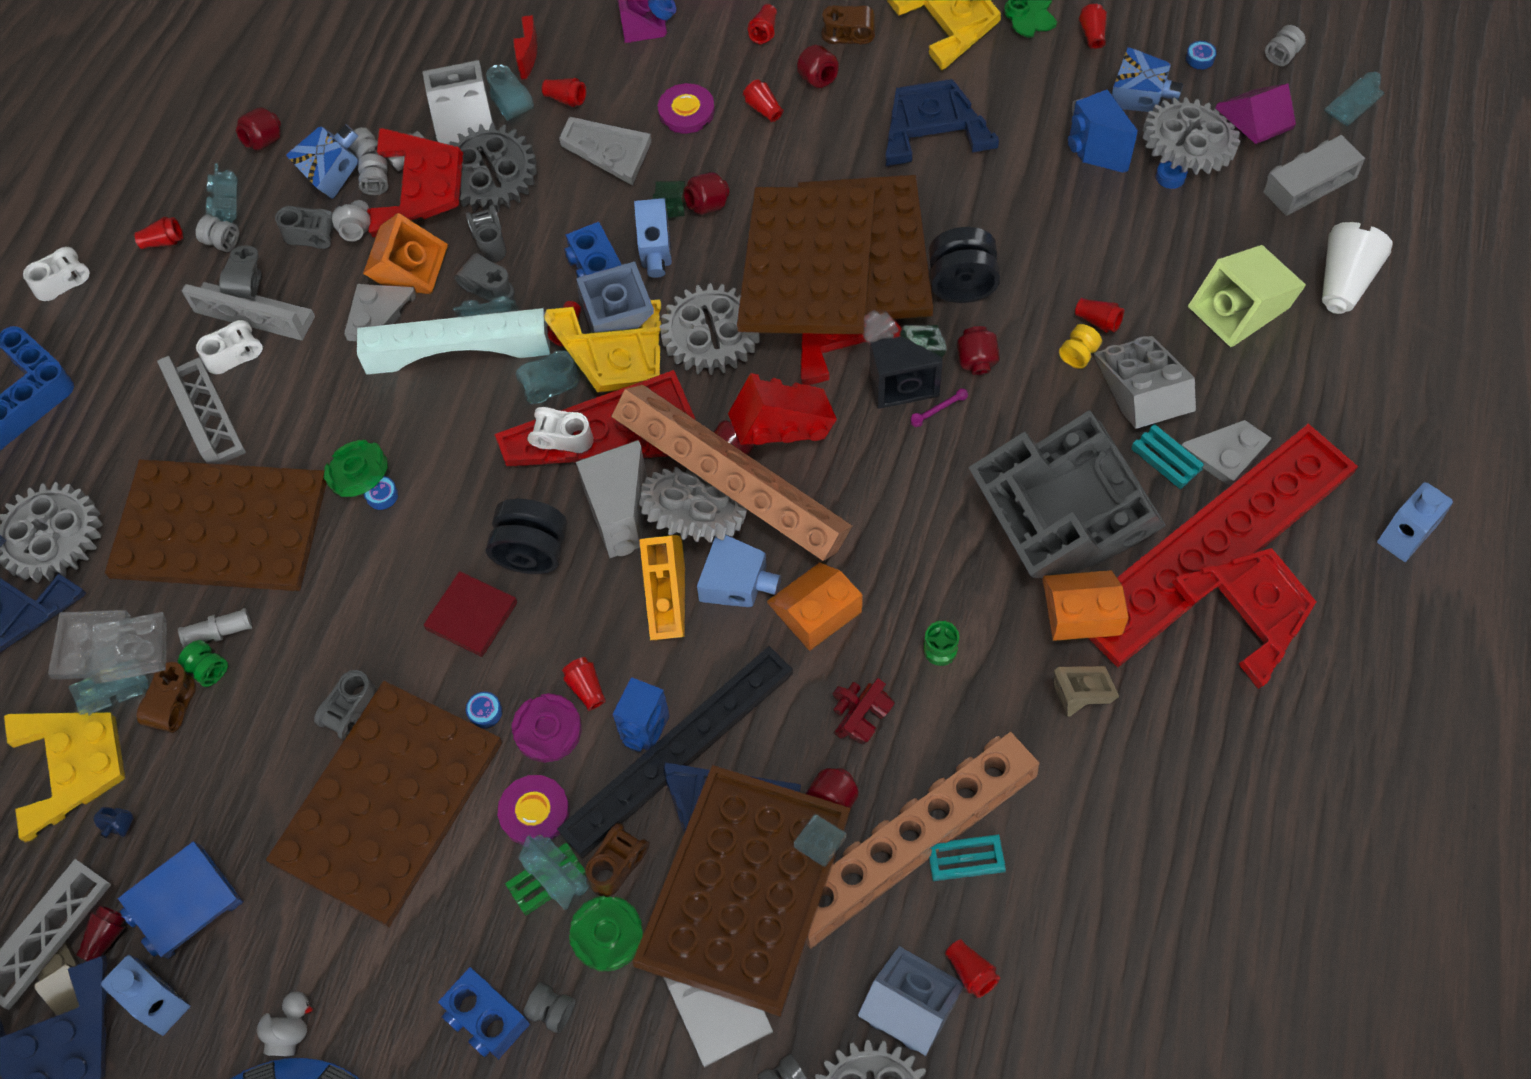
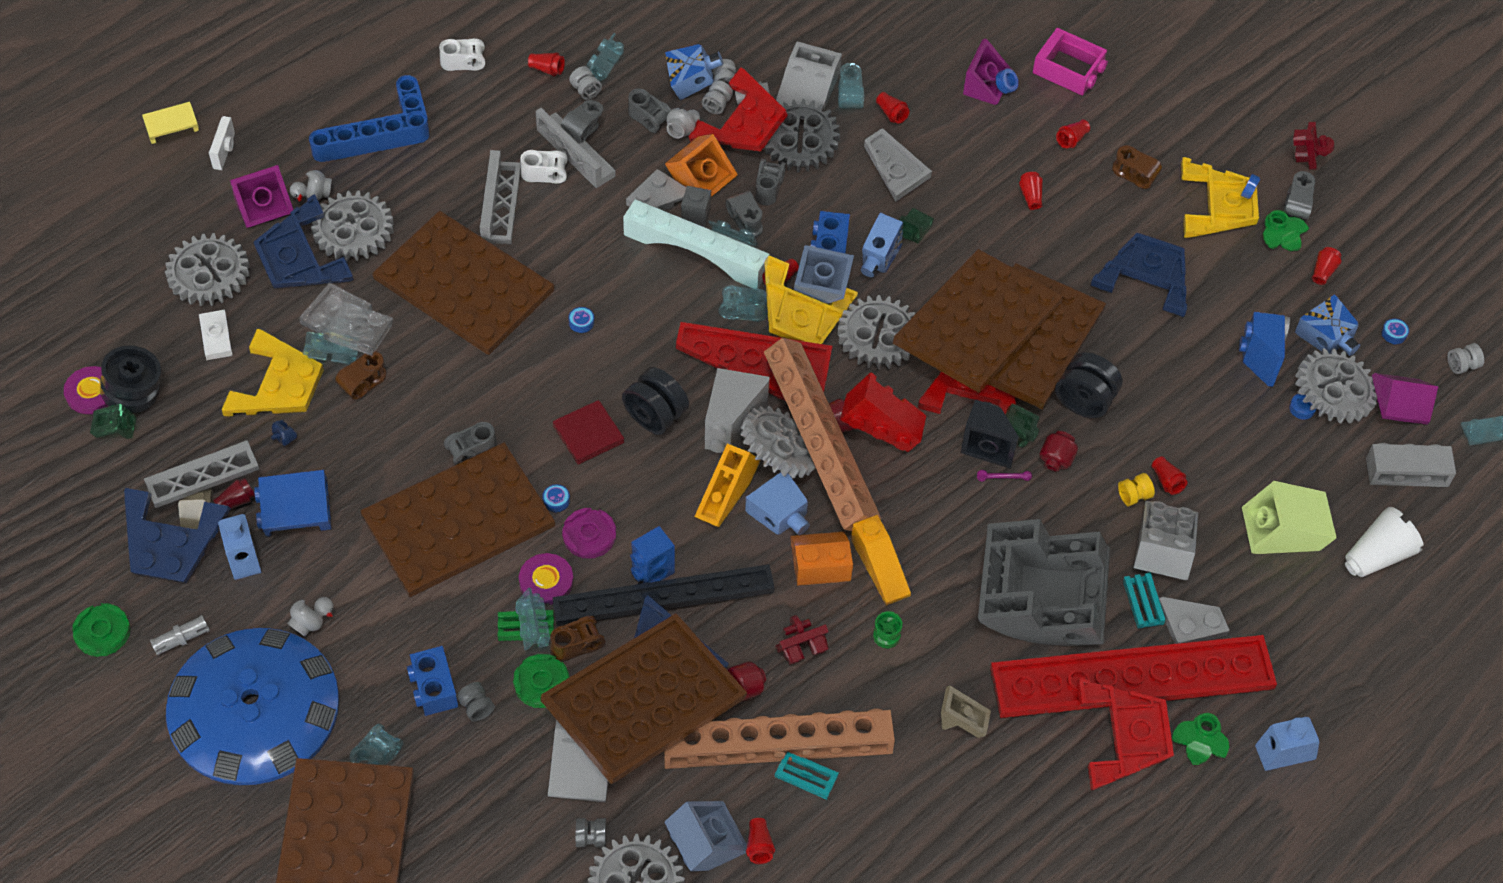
camera: 25 degrees right, 5 degrees down
light grey pin [178,608,252,648] -> none
green wheel [178,640,228,687] -> none
dark red head [236,107,281,150] -> none
green tile [324,440,387,497] -> none
red slope [513,15,538,80] -> none
white piece [528,407,594,453] -> none
red cone [562,657,606,711] -> none
magenta tile [657,83,715,134] -> none
dark red head [683,172,729,215] -> none
clear light blue tile [794,814,846,867] -> none
dark red head [797,45,839,88] -> none
clear gear [862,310,899,346] -> none
orange slope [1043,570,1128,641] -> none
none -> dark grey brick [681,186,711,227]
none -> light orange slope [851,515,911,605]
none -> green plate [1172,713,1229,765]

